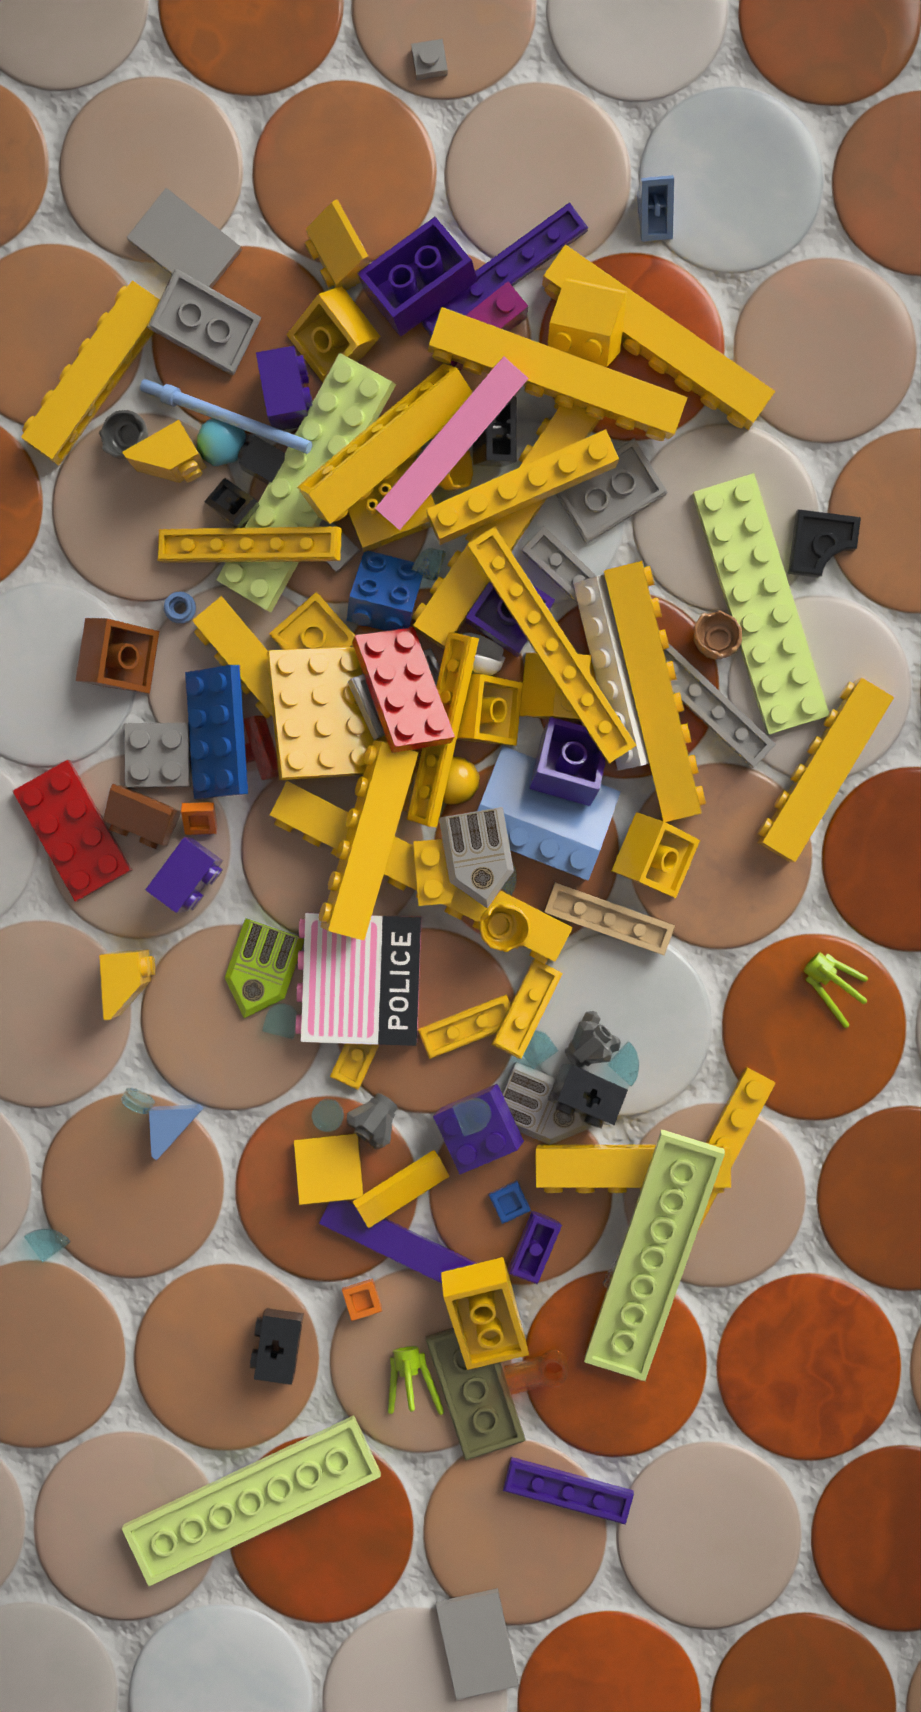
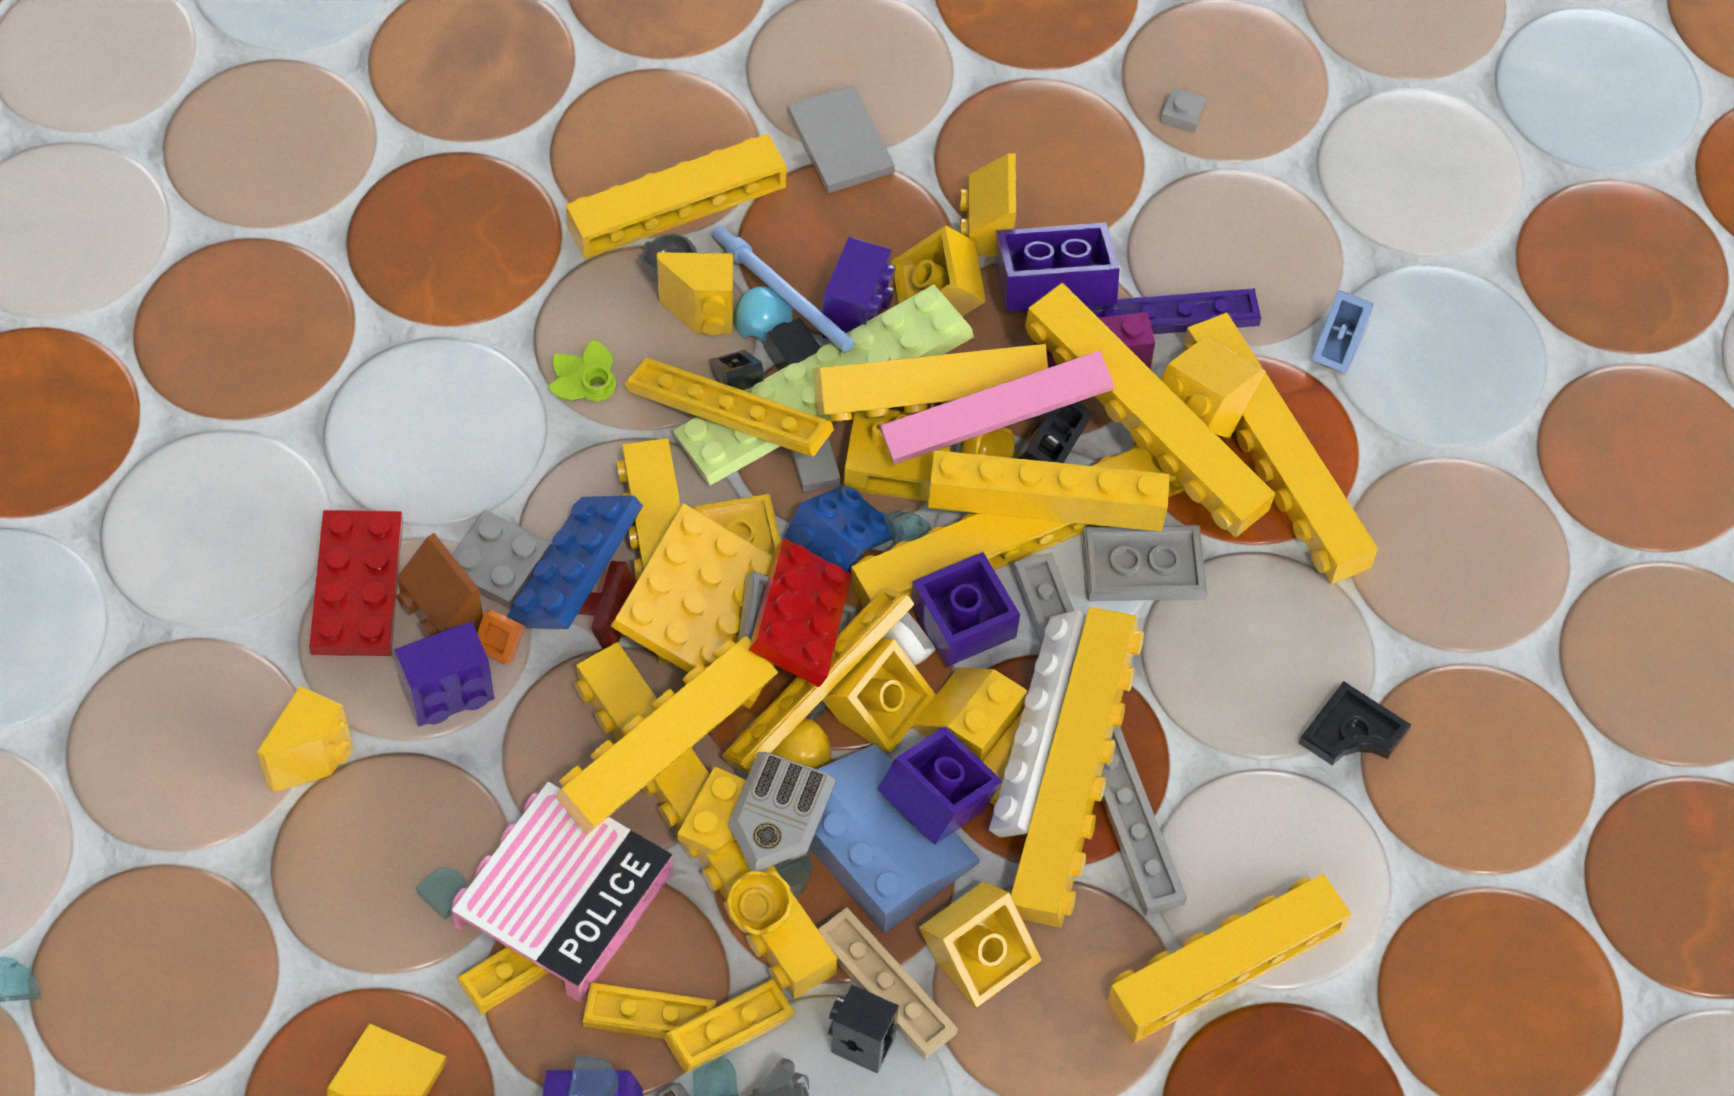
camera: 20 degrees right, 30 degrees down
dark orange slope [75,618,160,694] -> none
clear light blue tile [121,1088,155,1114] -> none
light grey tile [146,268,262,375] -> none
medium blue slope [149,1104,203,1160] -> none
medium blue plate [164,592,196,624] -> none
lime tile [225,918,304,1018] -> none
clear light blue tile [312,1099,344,1132] -> none
dark grey rock [347,1093,398,1149] -> none
yellow plate [467,526,637,764] -> none
yellowish green plate [692,473,829,735] -> none
medium nougat hair [694,610,742,659] -> none
none -> lime plate [548,339,617,402]
none -> black brick [828,984,899,1074]

